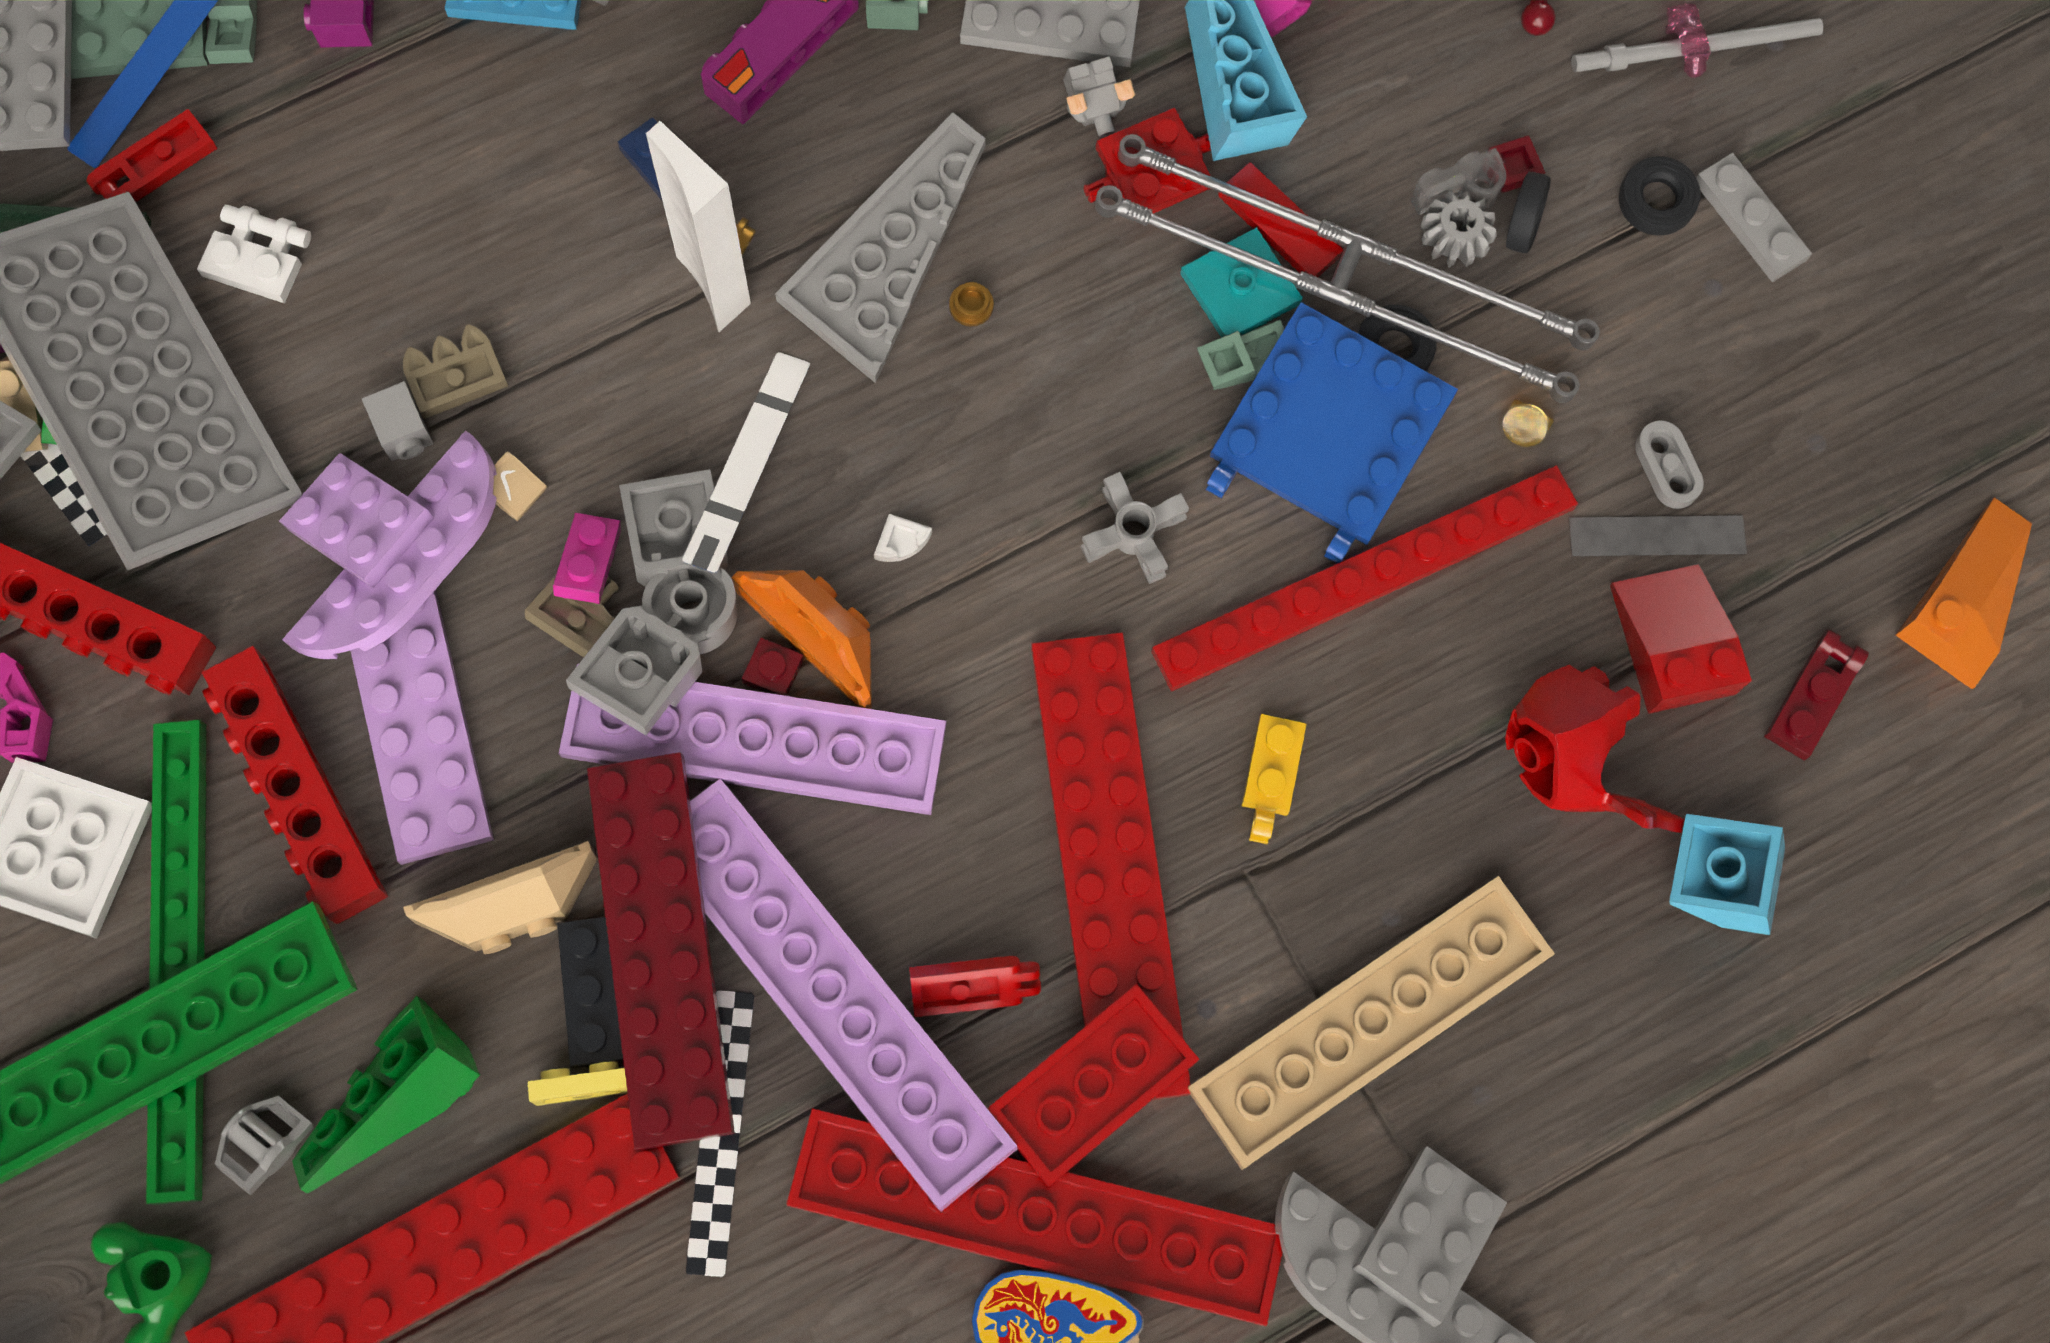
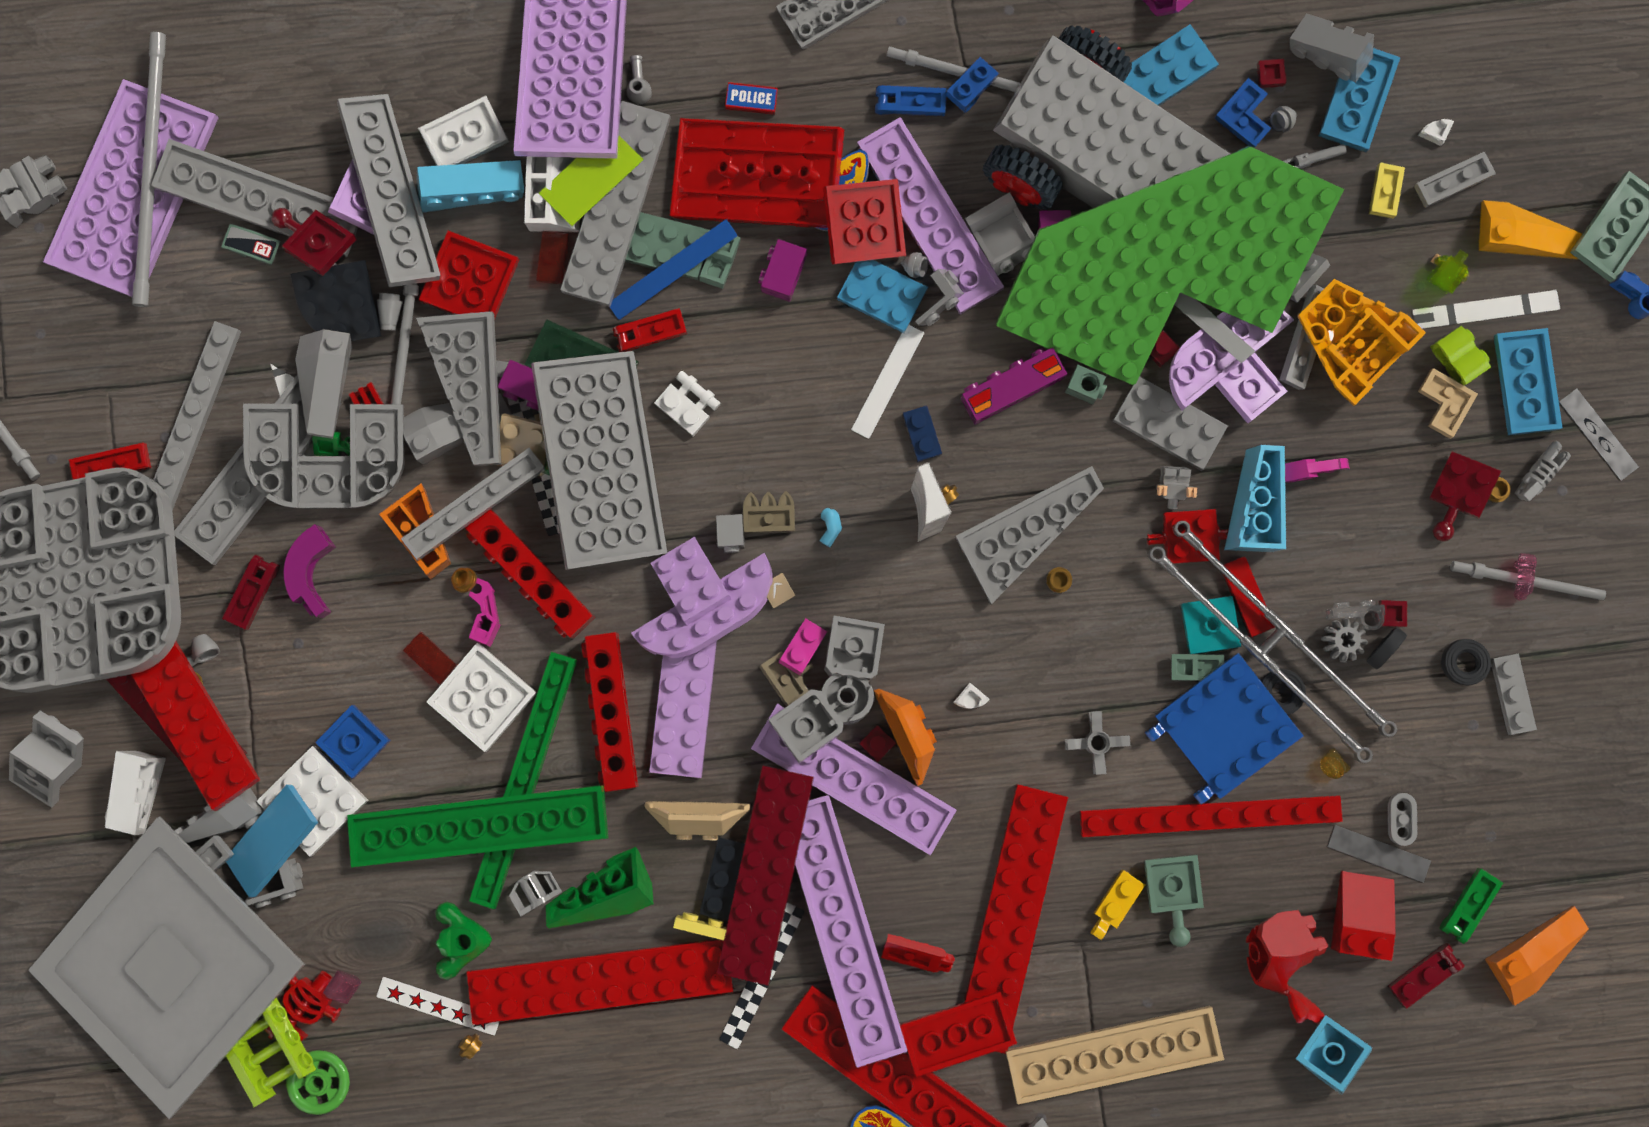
camera: 30 degrees right, 10 degrees up
white sticker [682,352,810,573] -> none
none -> medium azure arm [820,508,842,548]
none -> white sticker [852,325,924,439]
none -> sand green plate [1144,854,1204,947]
none -> green plate [1440,868,1503,944]

